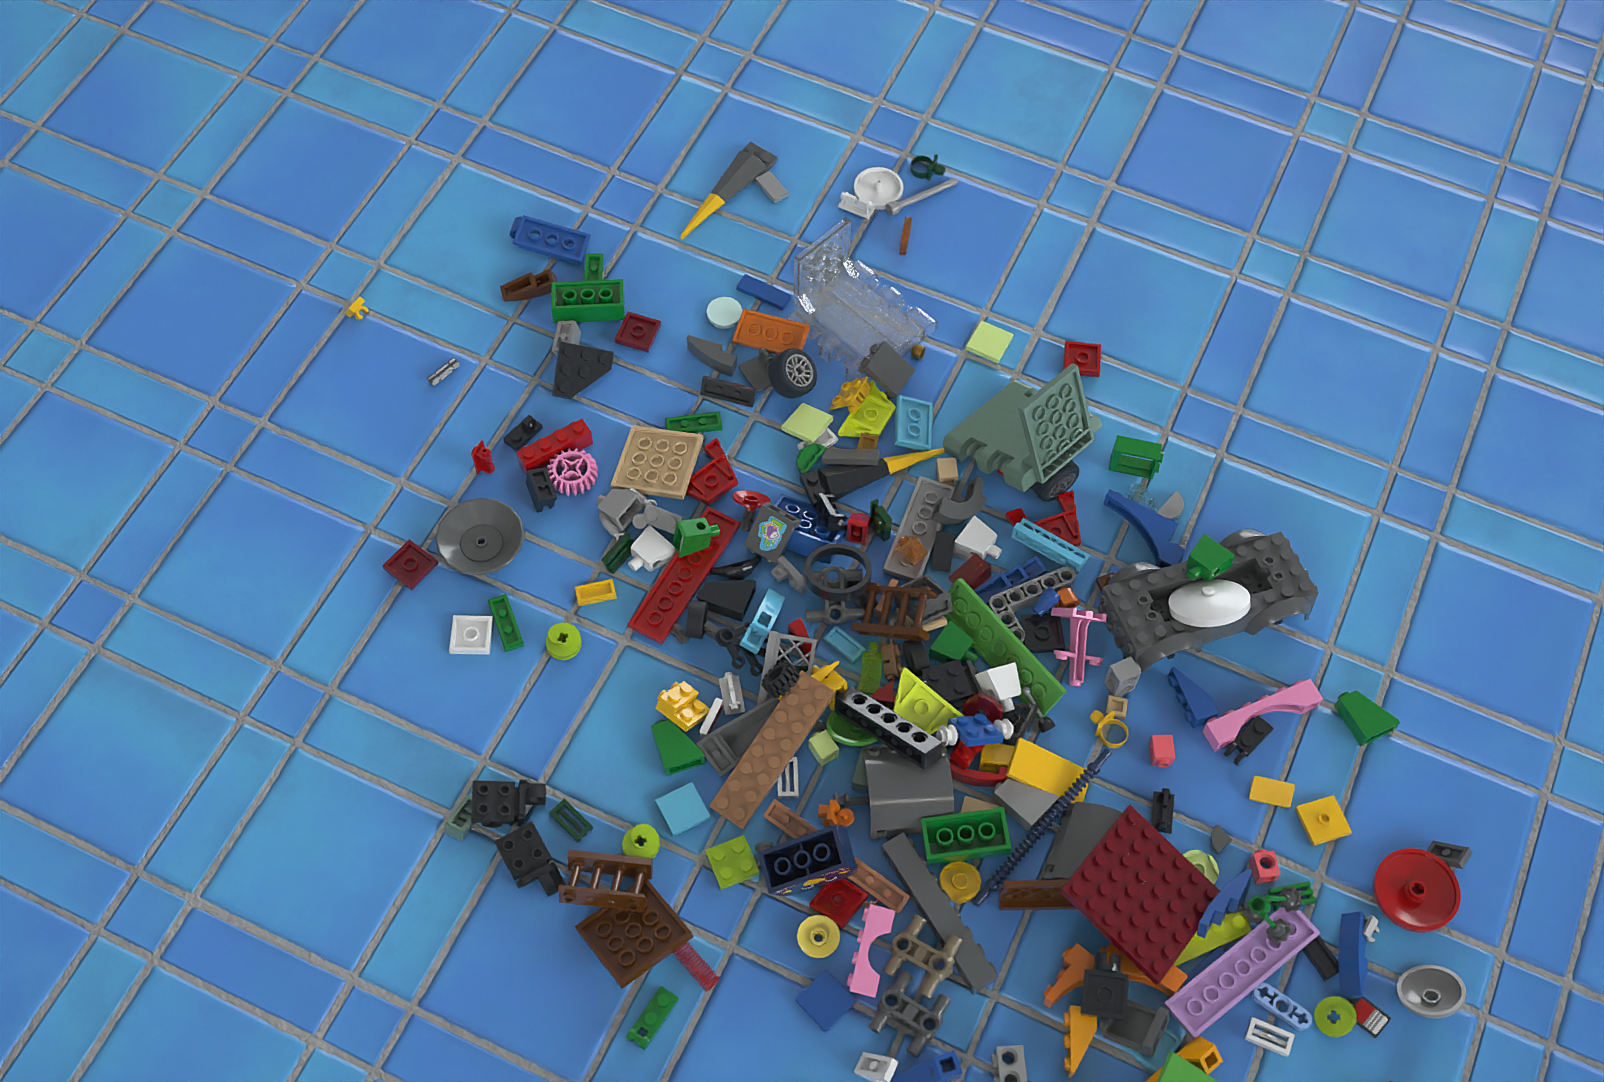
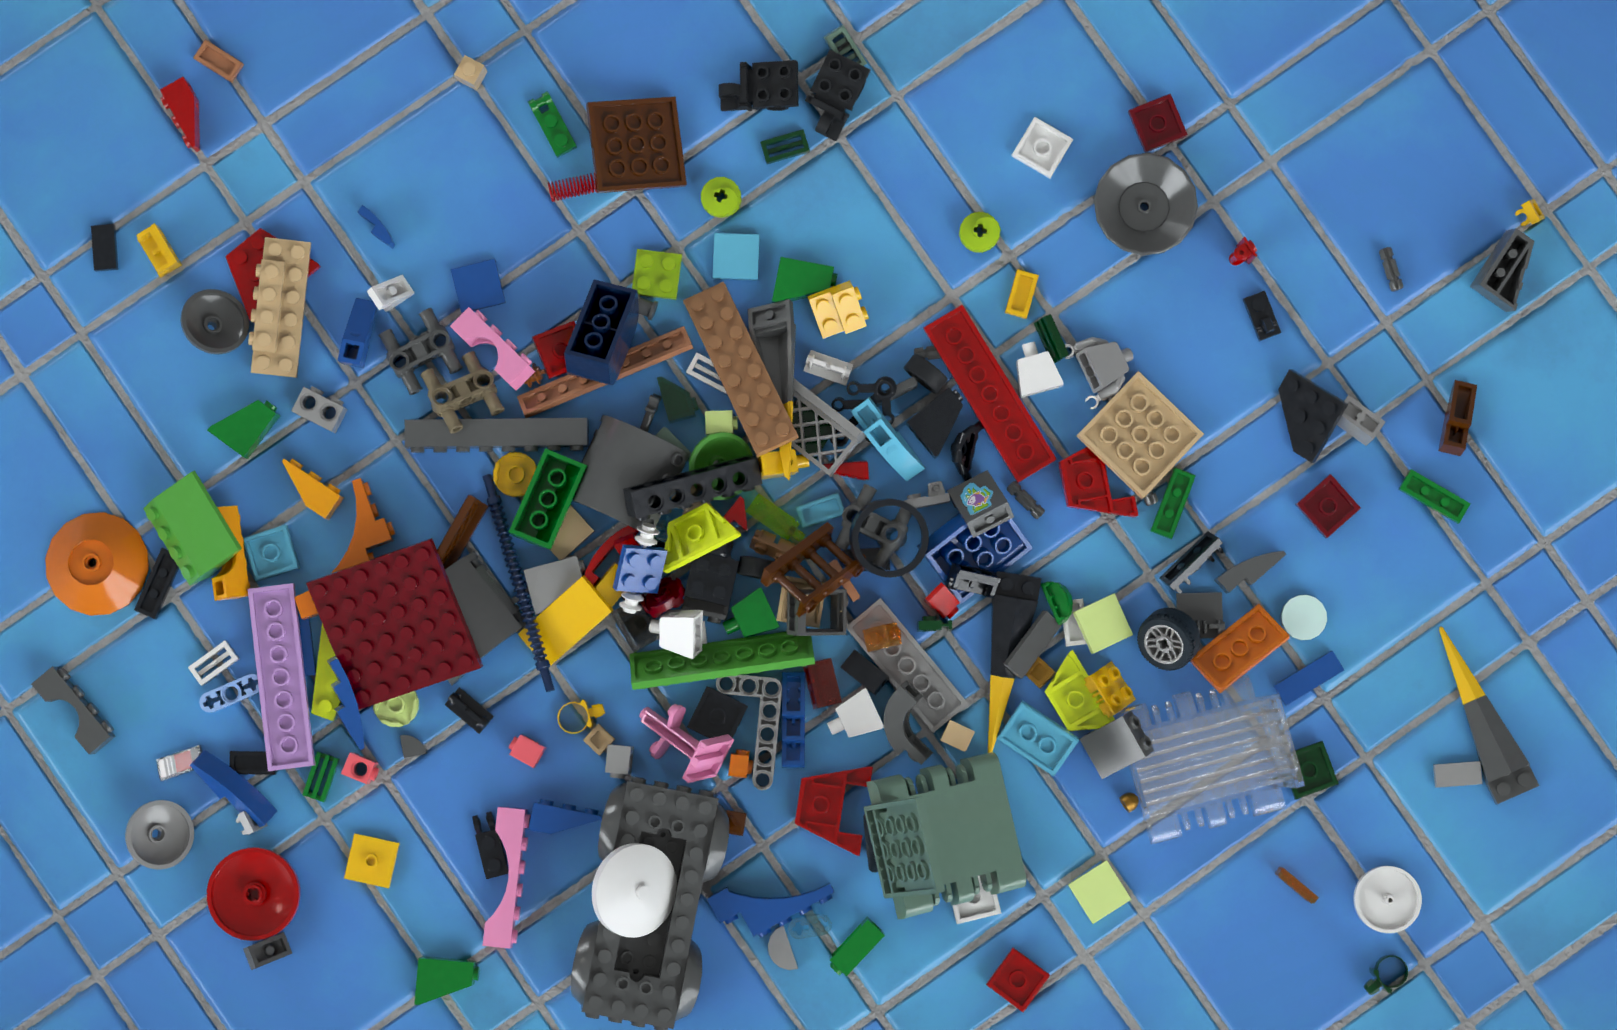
camera: 125 degrees right, 25 degrees up
green tile [488,594,524,652] -> none
blue hinge [509,215,591,265] -> none
red brick [516,419,593,475] -> none
black hinge [526,467,557,513] -> none
bright pink gear [547,448,598,497] -> none
green slope [551,279,625,323] -> none
reddish brown fence [558,849,653,912] -> none
light grey hinge [632,503,685,534] -> none
green torso [673,517,720,557] -> none
white tile [699,698,724,740] -> none
red dish [732,490,770,511] -> none
black tyre [761,660,800,698] -> none
light yellow dish [797,915,840,958] -> none
orange hips [817,800,855,827] -> none
white hinge [838,192,876,219] -> none
light grey piece [886,178,958,216] -> none
medium azure fence [1011,518,1090,574] -> none
hinge [1022,687,1056,734] -> none
blue cone [1032,587,1060,617] -> none
black plate [1080,951,1129,1021] -> none
dark grey panel [1100,999,1170,1058] -> none
green torso [1186,534,1235,581] -> none
dark grey plant [1243,886,1303,944] -> none
yellow slope [1249,776,1295,809] -> none
lime piece [1314,996,1357,1037] -> none
none -> clear green slope [657,377,699,424]
none -> dark grey wedge [1470,228,1534,312]

